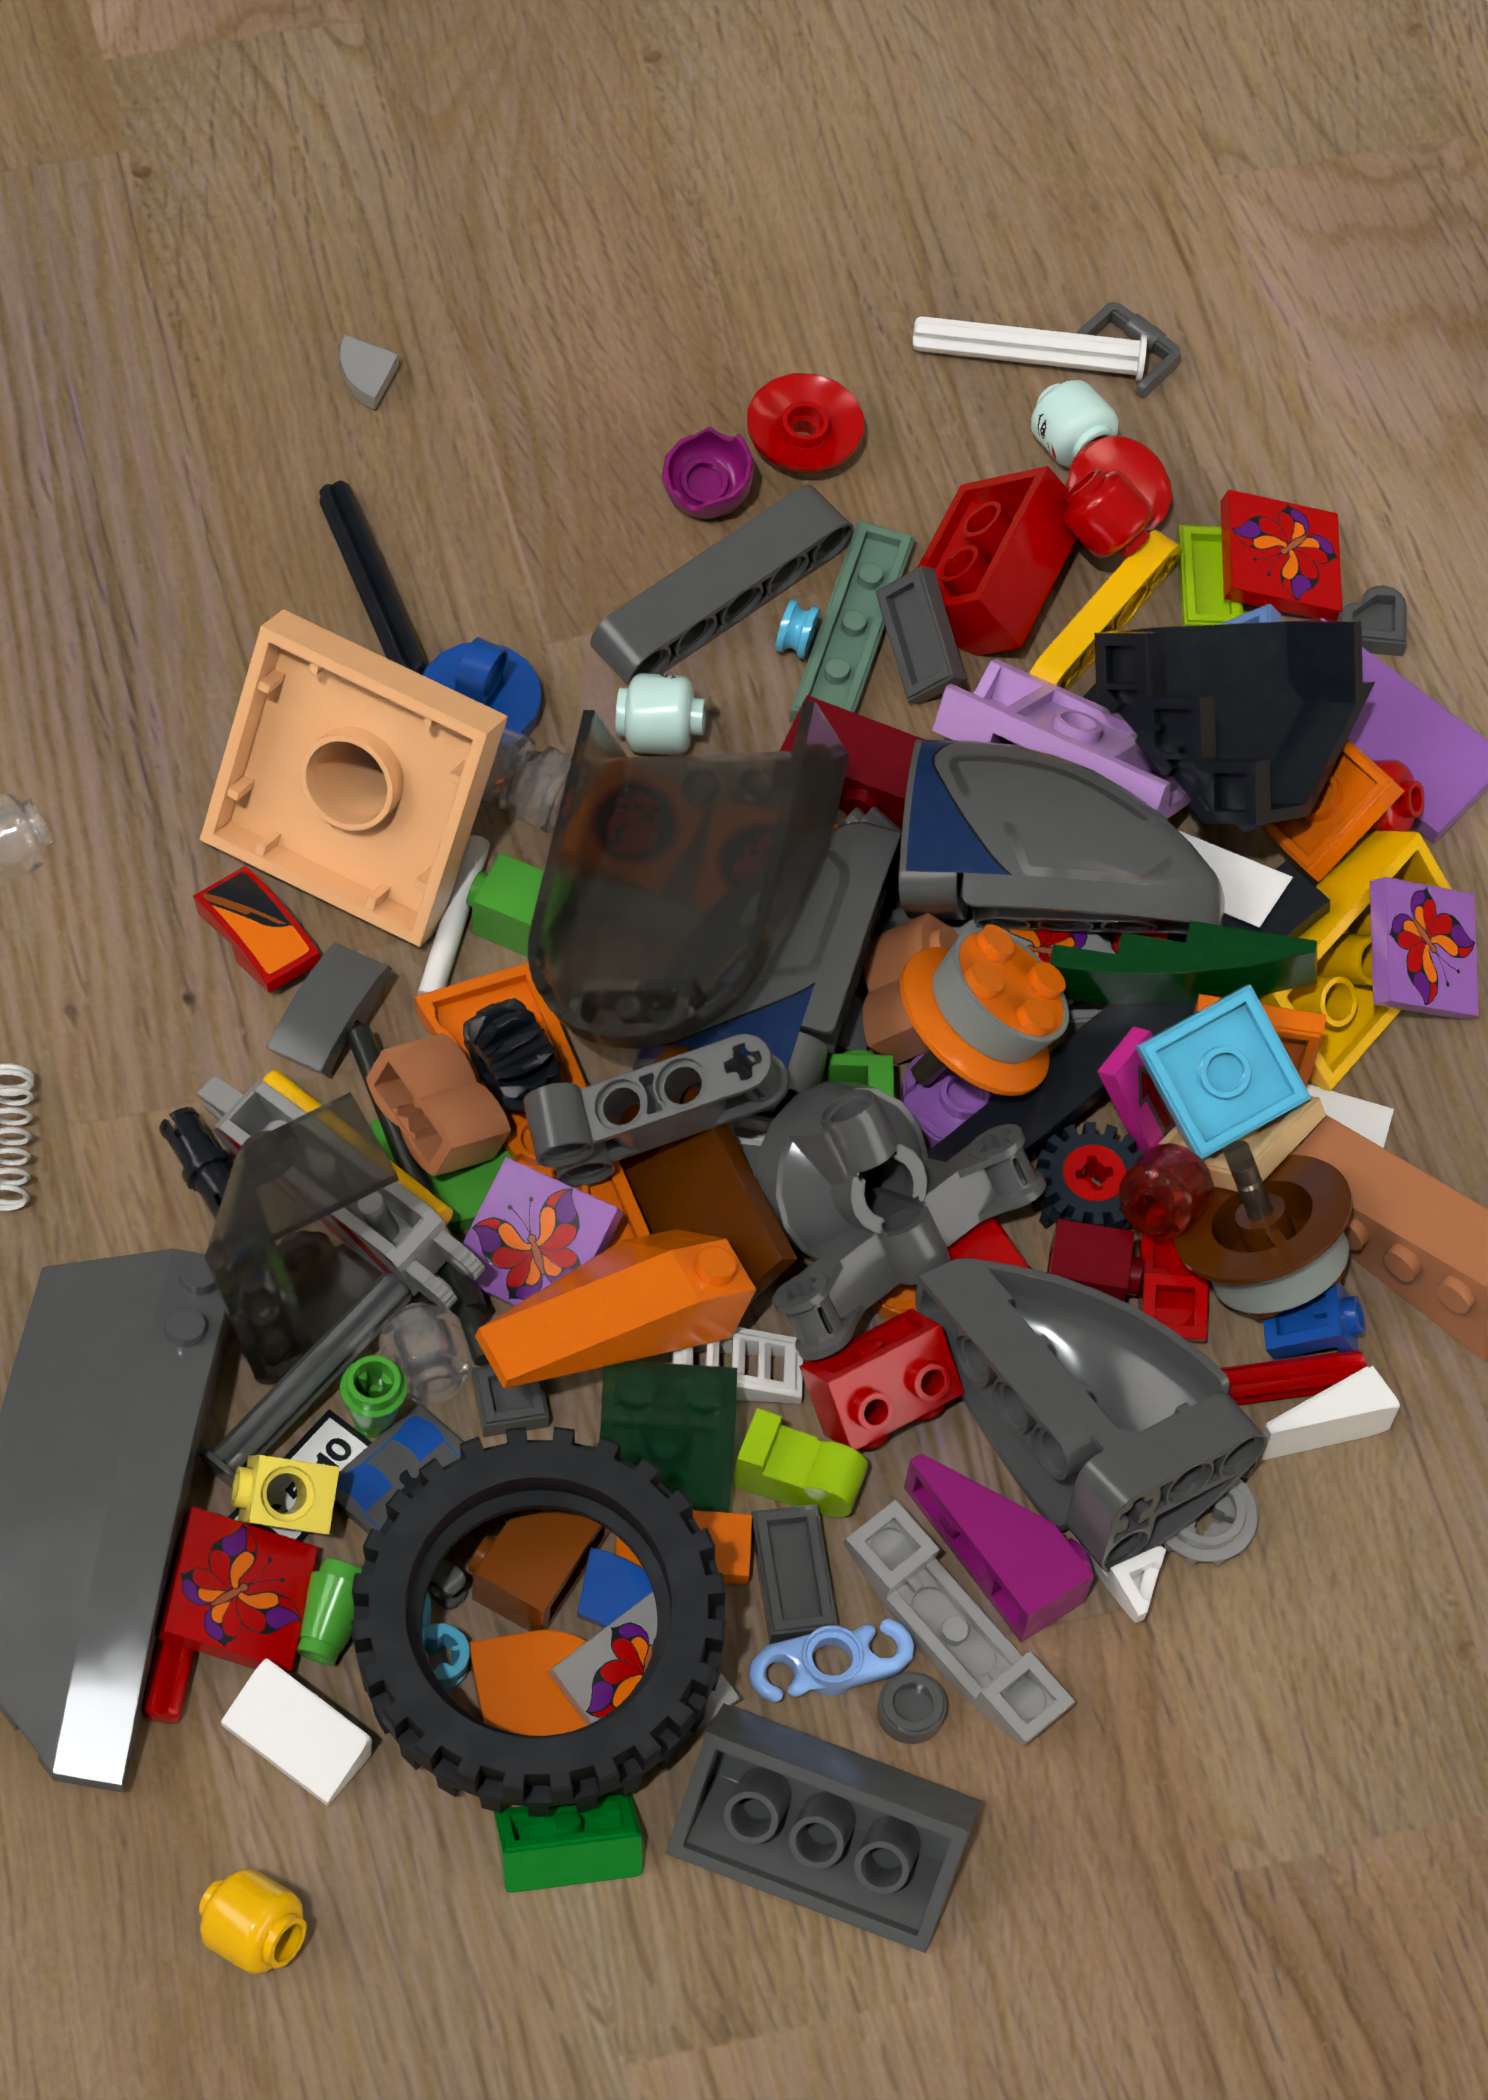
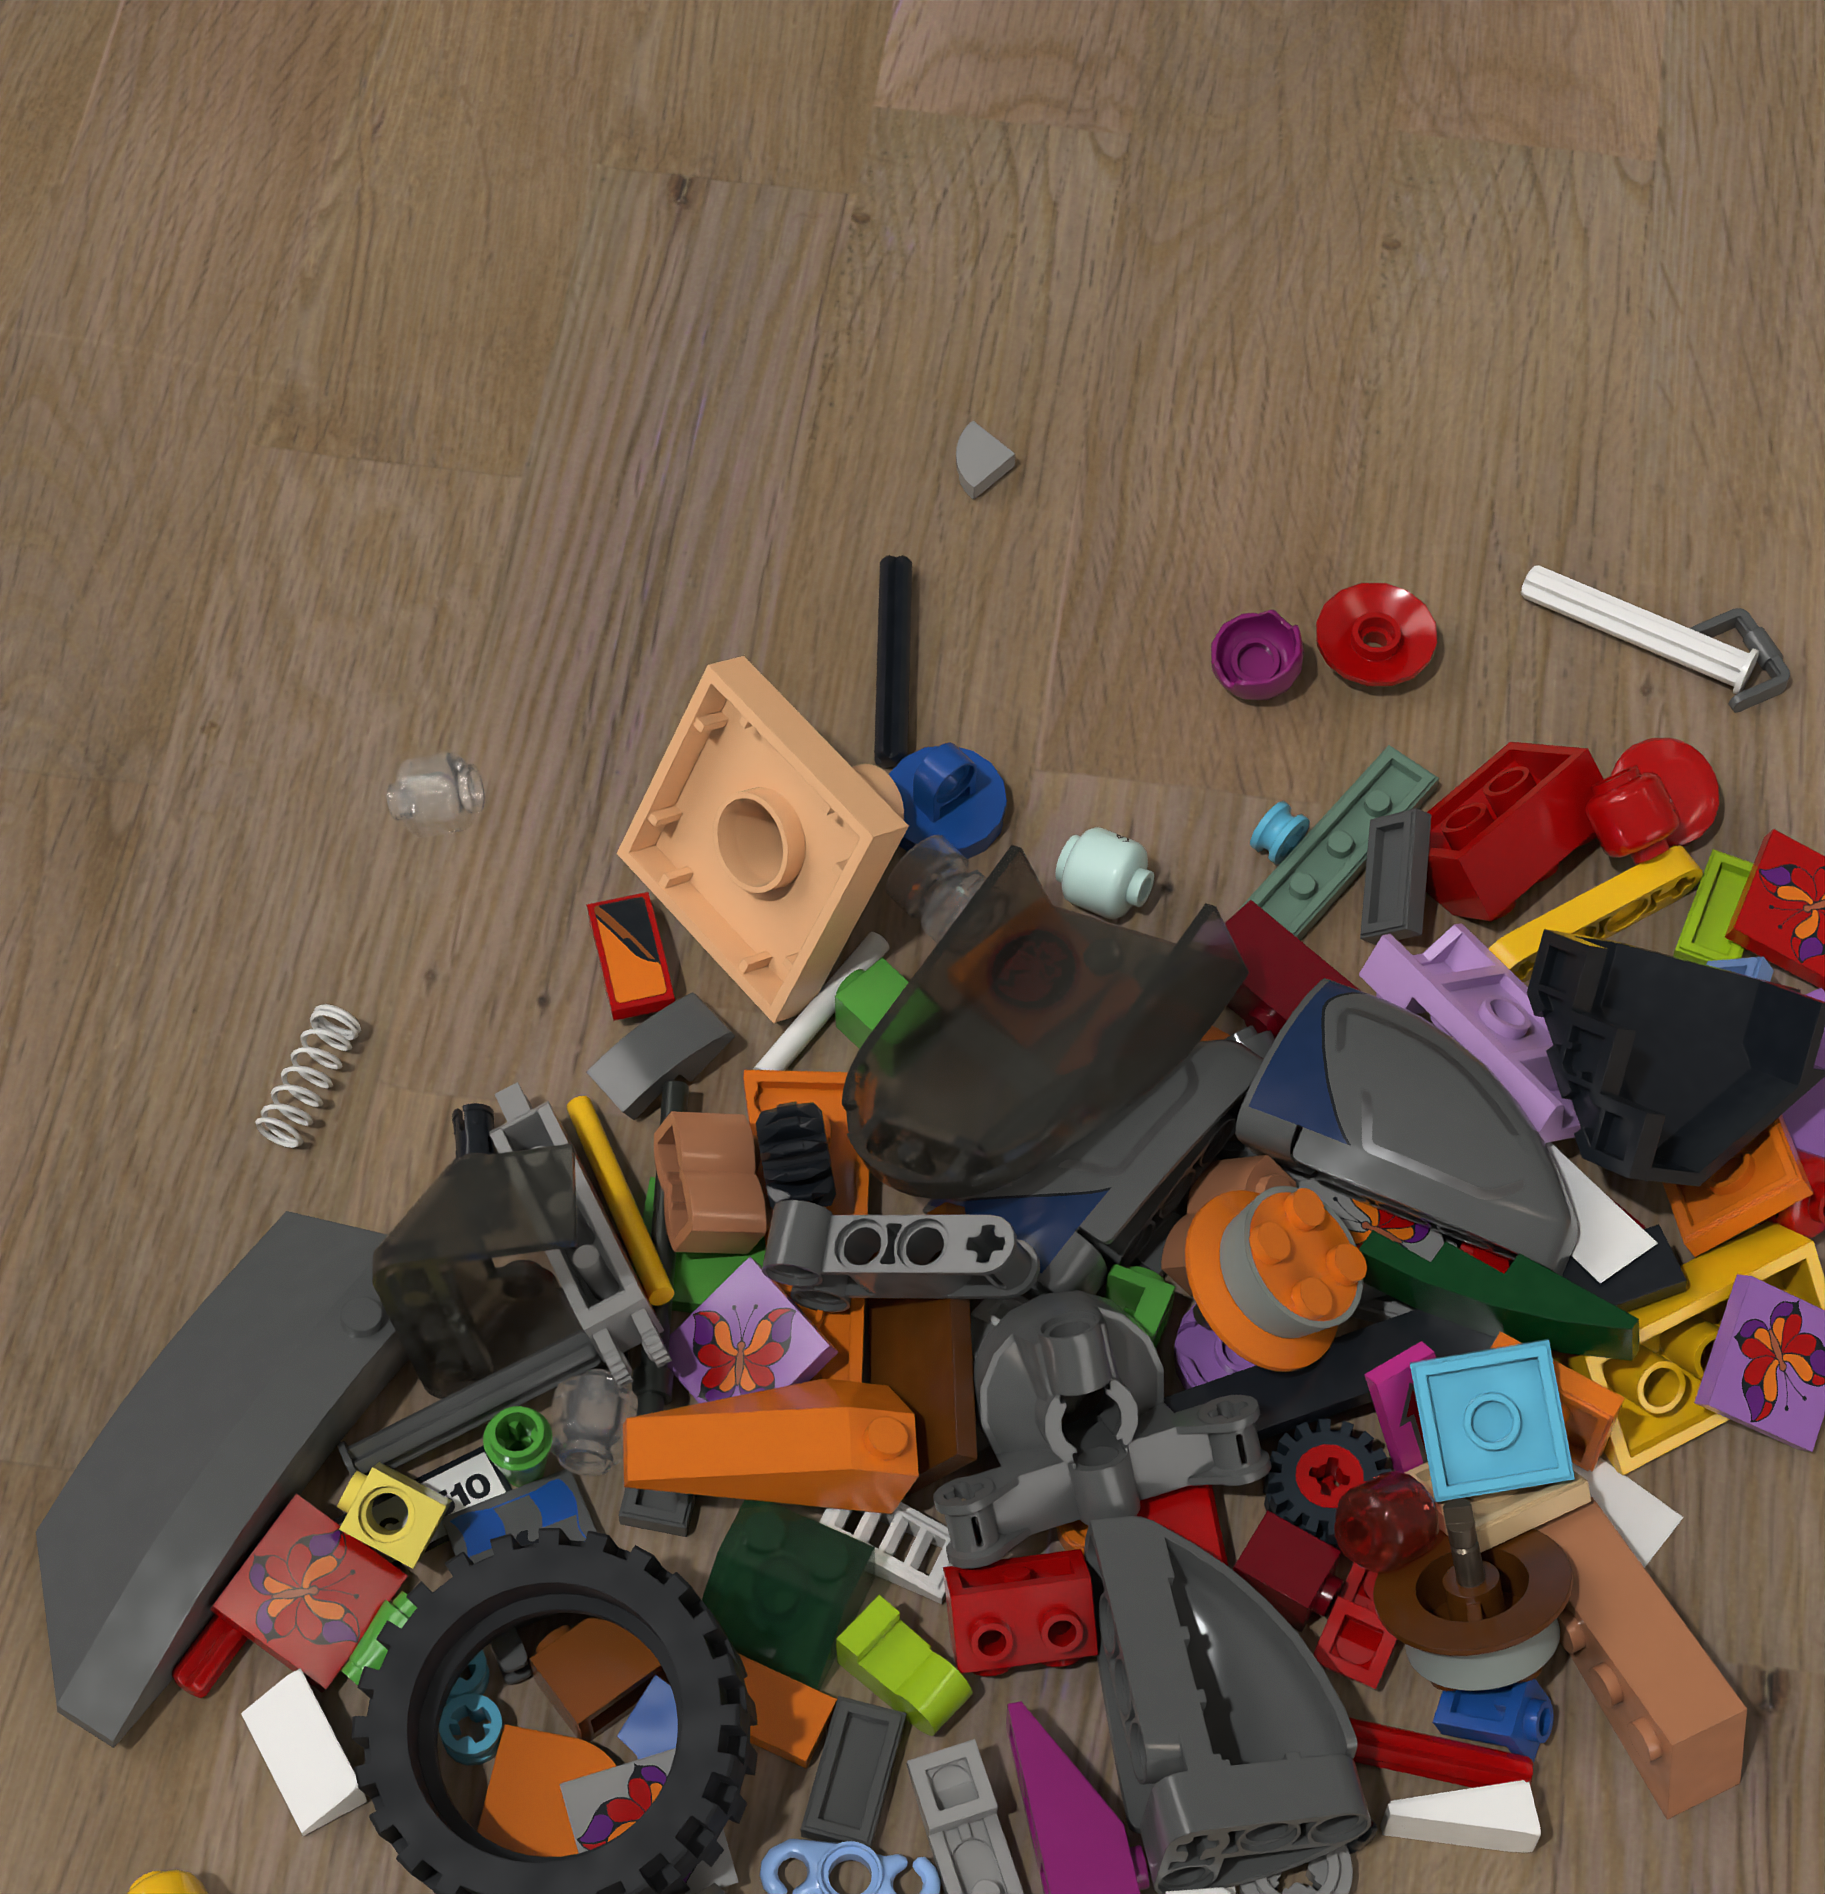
camera: 30 degrees right, 0 degrees up
dark grey beam [590,485,854,685] -> none
light aqua head [1031,380,1119,468] -> none

